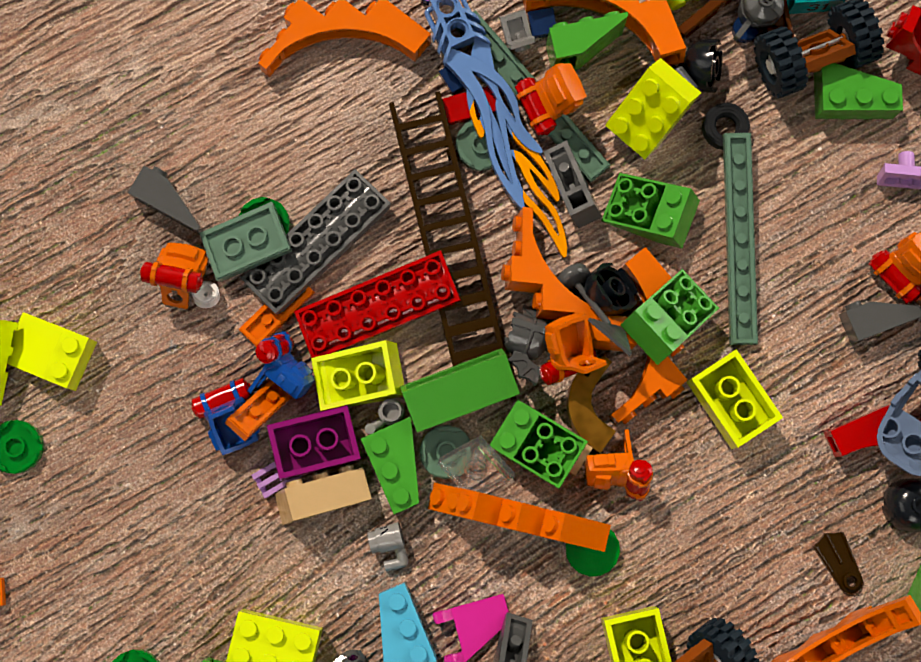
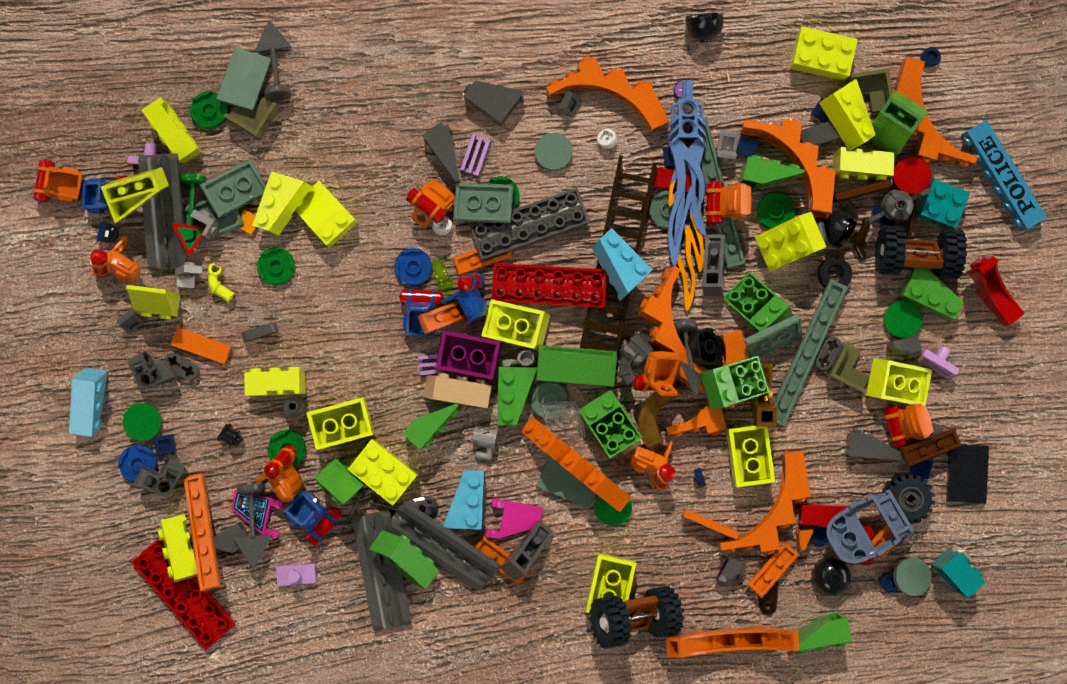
camera: 25 degrees right, 5 degrees up
none -> dark grey beam [241,322,279,342]
none -> neon yellow wedge [244,367,306,396]
none -> dark grey brick [283,397,306,416]
none -> neon yellow brick [307,397,375,450]
none -> blue tile [394,248,433,286]
none -> bright green slope [403,403,461,449]
none -> clear neon green piece [432,258,453,292]
none -> lavender tile [460,134,491,177]
none -> dark grey slope [463,81,524,126]
none -> sand green tile [535,132,572,171]
none -> sand green tile [536,456,604,509]
none -> dark grey tile [555,91,581,118]
none -> medium azure wedge [592,228,652,301]
none -> white tile [597,129,617,149]
none -> orange tile [682,509,739,540]
none -> dark blue tile [694,467,706,488]
none -> dark grey rock [716,555,747,586]
none -> orange arch [718,450,811,555]
none -> sand green tile [745,314,802,358]
none -> orange tile [747,542,799,598]
none -> pearl gold arch [751,363,777,427]
none -> green tile [757,192,795,229]
none -> orange slope [796,528,814,550]
none -> dark blue tile [809,526,828,546]
none -> dark grey beam [814,336,842,371]
none -> olive panel [826,341,870,393]
none -> dark brown piece [848,219,871,258]
none -> neon yellow slope [866,358,932,406]
none -> green tile [883,300,923,338]
none -> dark grey rock [887,336,922,359]

